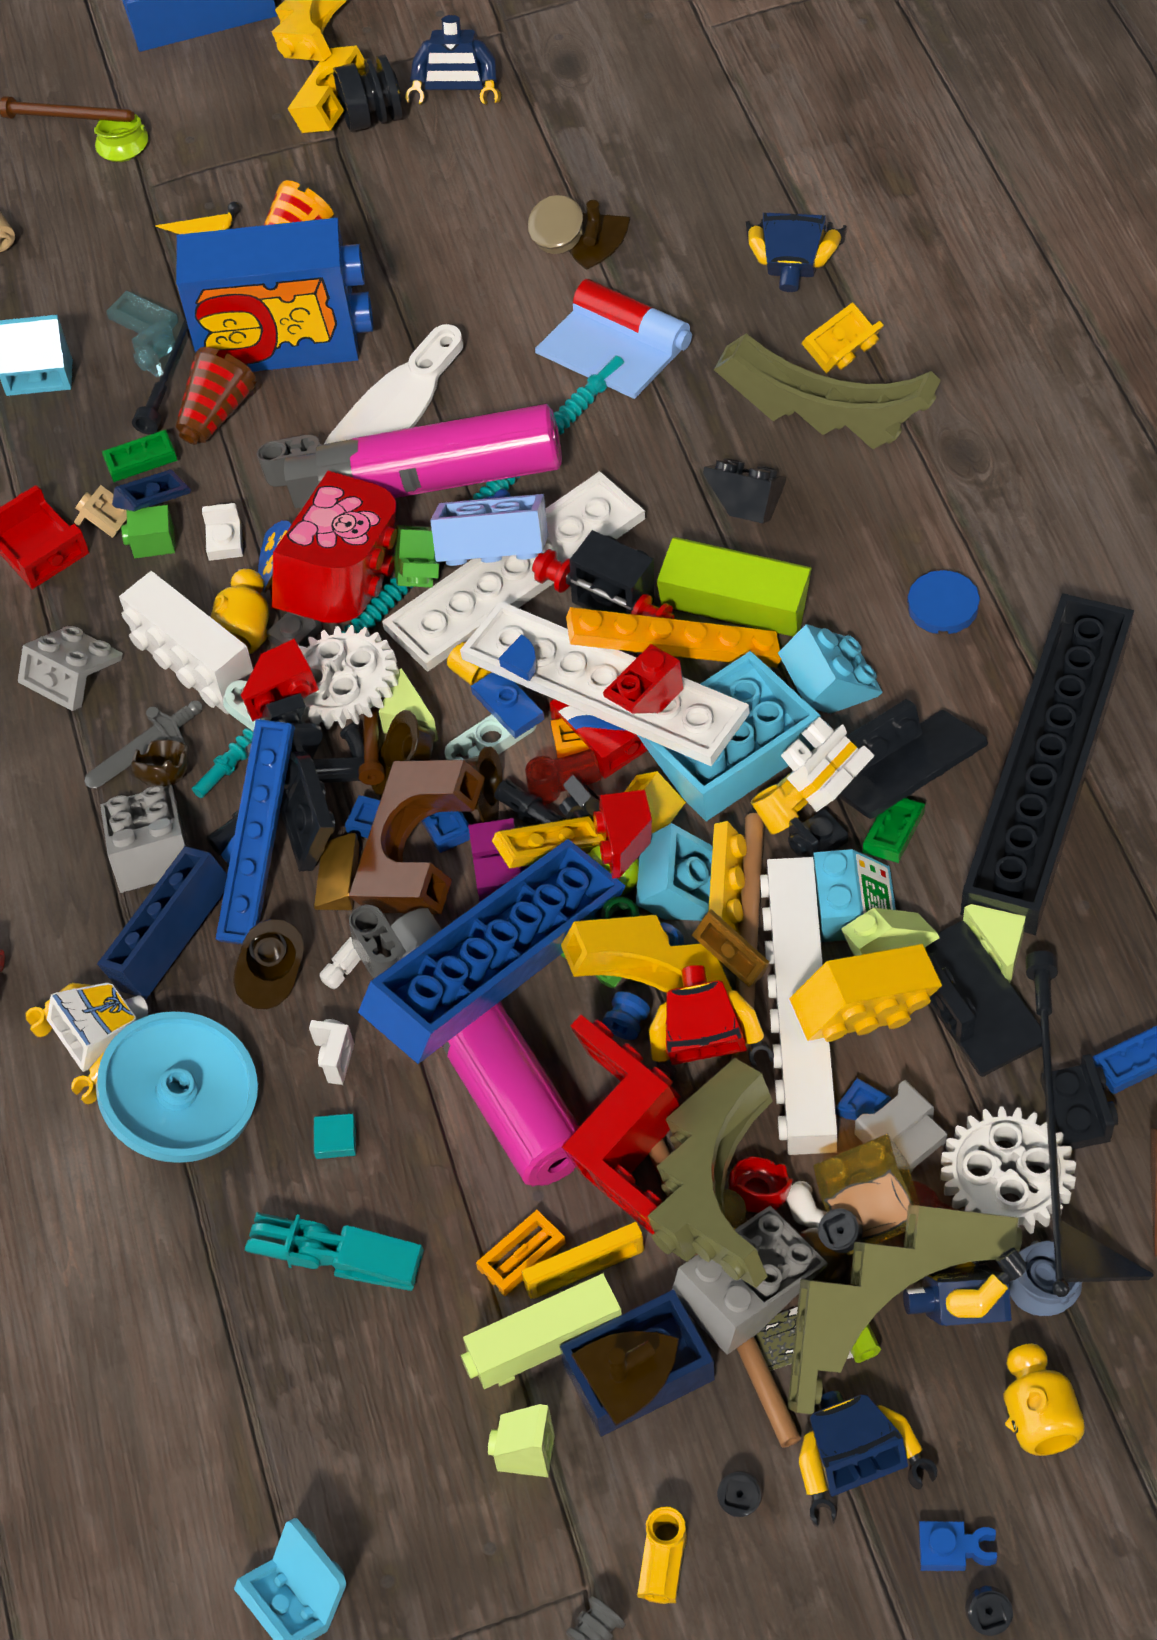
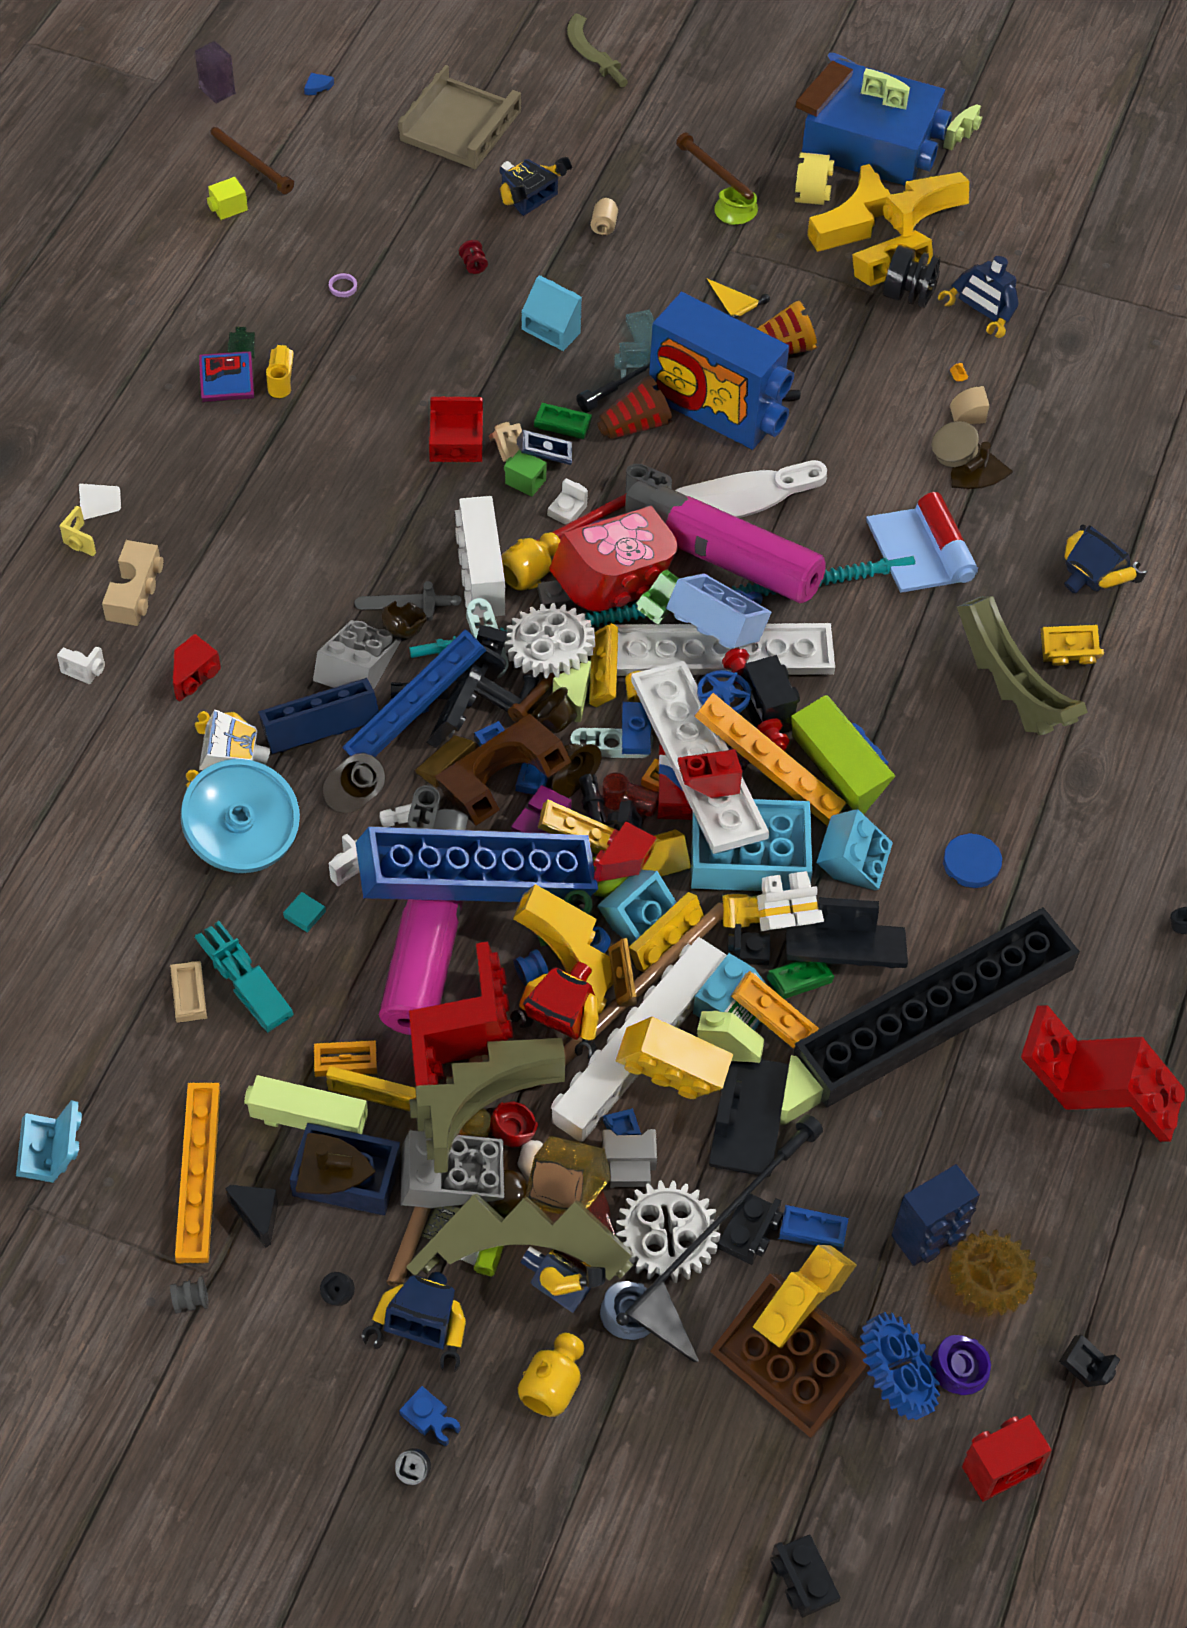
camera: 30 degrees right, 0 degrees up
light grey bracket [18,626,123,711] -> none
red slope [241,639,319,721] -> none
yellowish green slope [488,1404,555,1477] -> none
blue tile [499,634,536,681] -> none
yellow piece [637,1507,687,1604] -> none
black slope [703,458,786,523] -> none
black tile [818,1208,863,1253] -> none
none -> tan tile [170,961,207,1023]
none -> light orange plate [175,1083,220,1263]
none -> black slope [225,1185,278,1248]
none -> red piece [537,493,627,541]
none -> yellow tile [589,623,618,708]
none -> blue wheel [697,670,751,713]
none -> light orange tile [731,971,819,1049]
none -> light yellow brick [795,152,834,205]
none -> yellow arch [807,164,890,252]
none -> light orange rock [950,363,968,382]
none -> tan brick [950,386,989,424]

